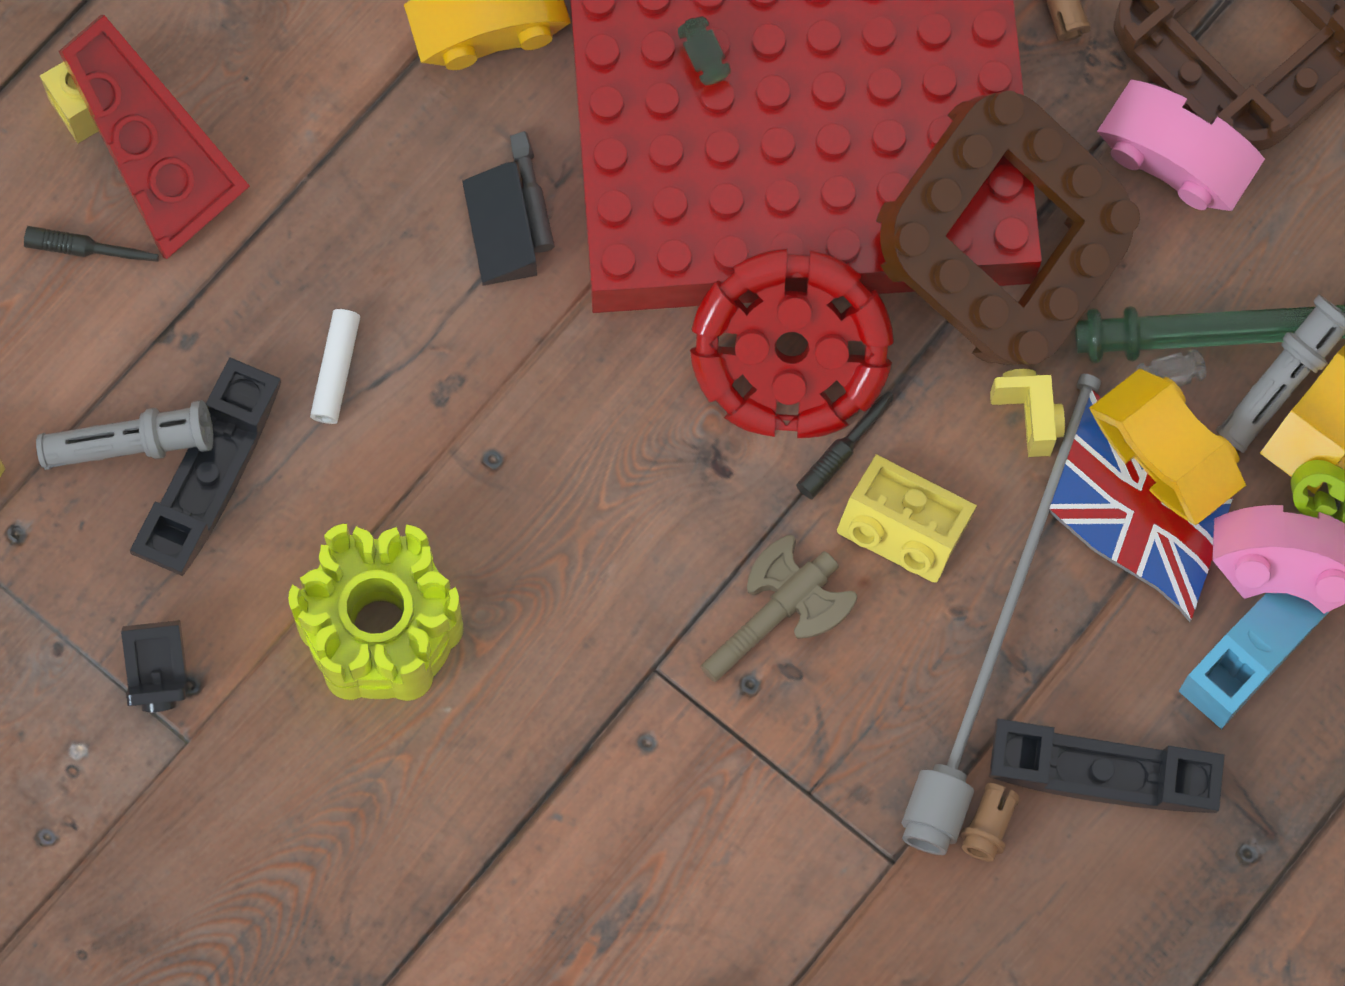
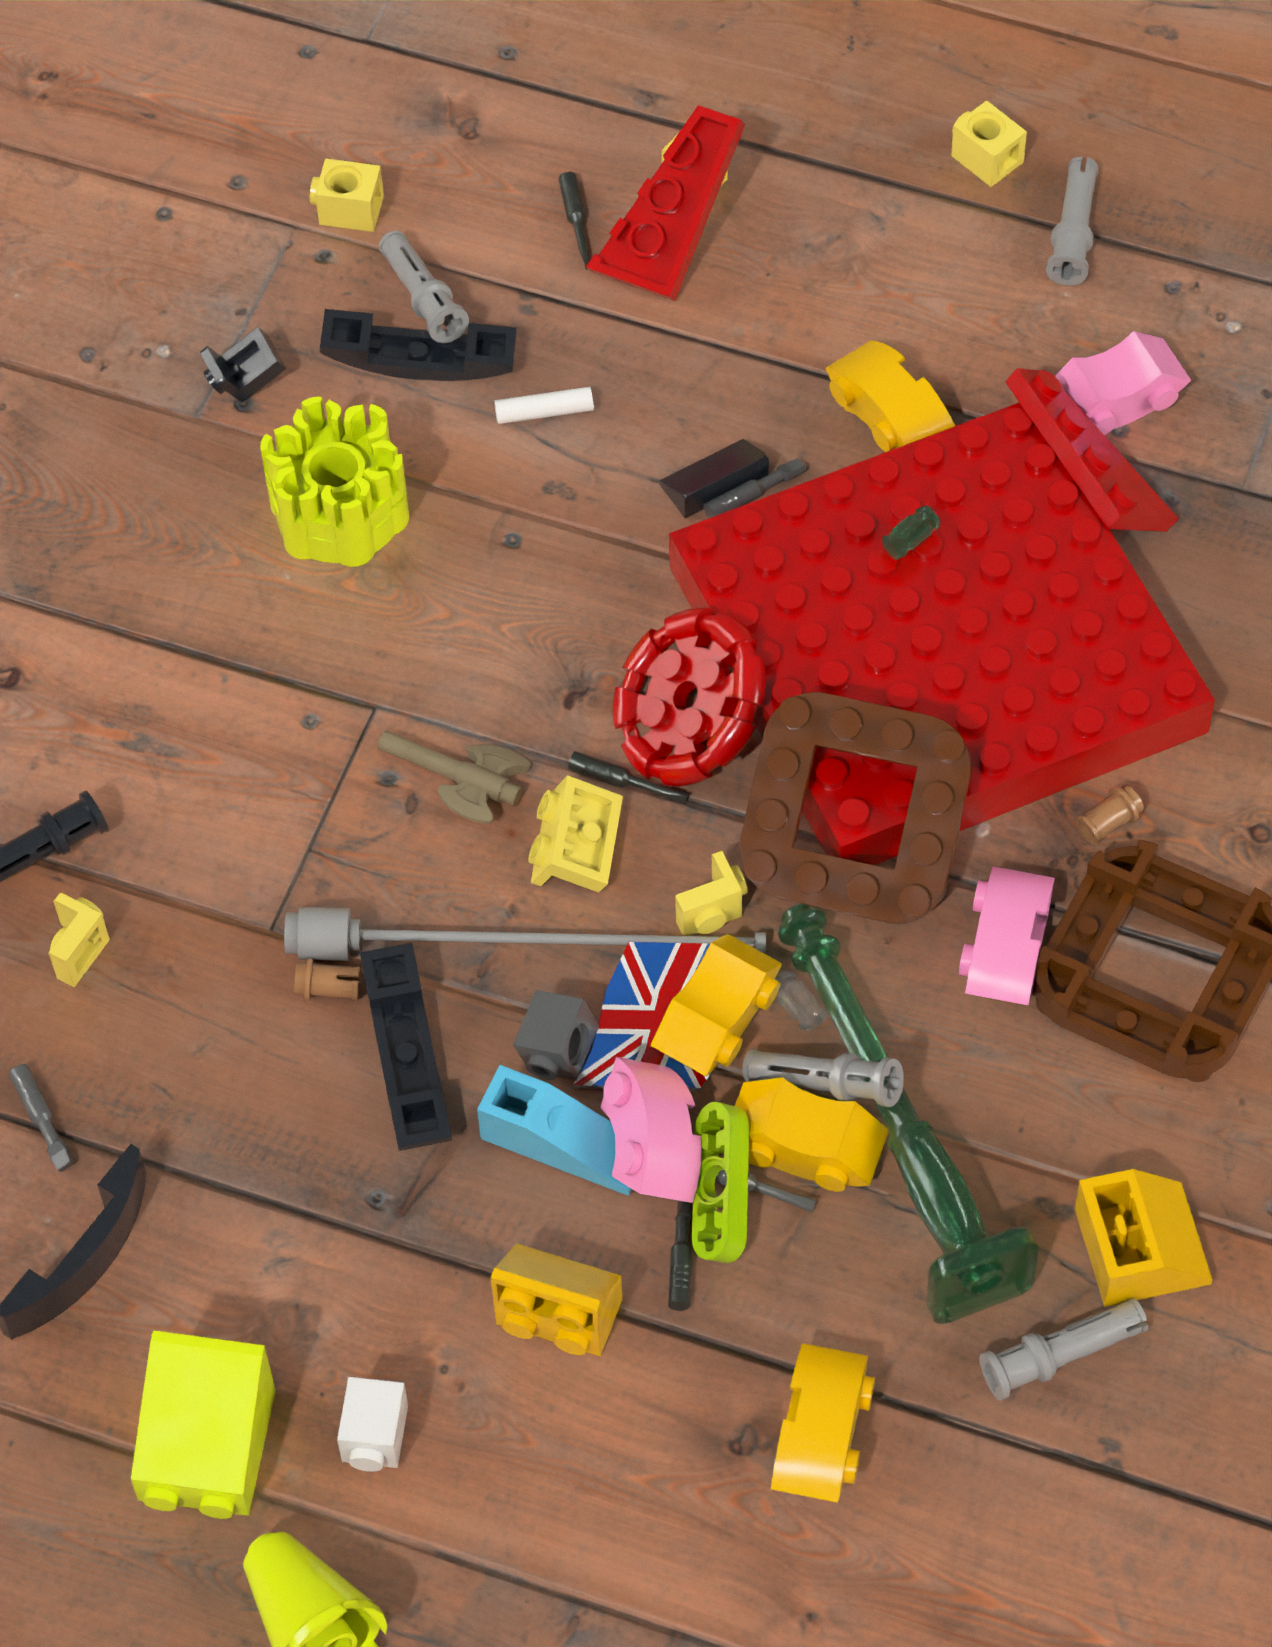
camera: 75 degrees right, 15 degrees down
none -> dark grey brick [513,990,599,1081]

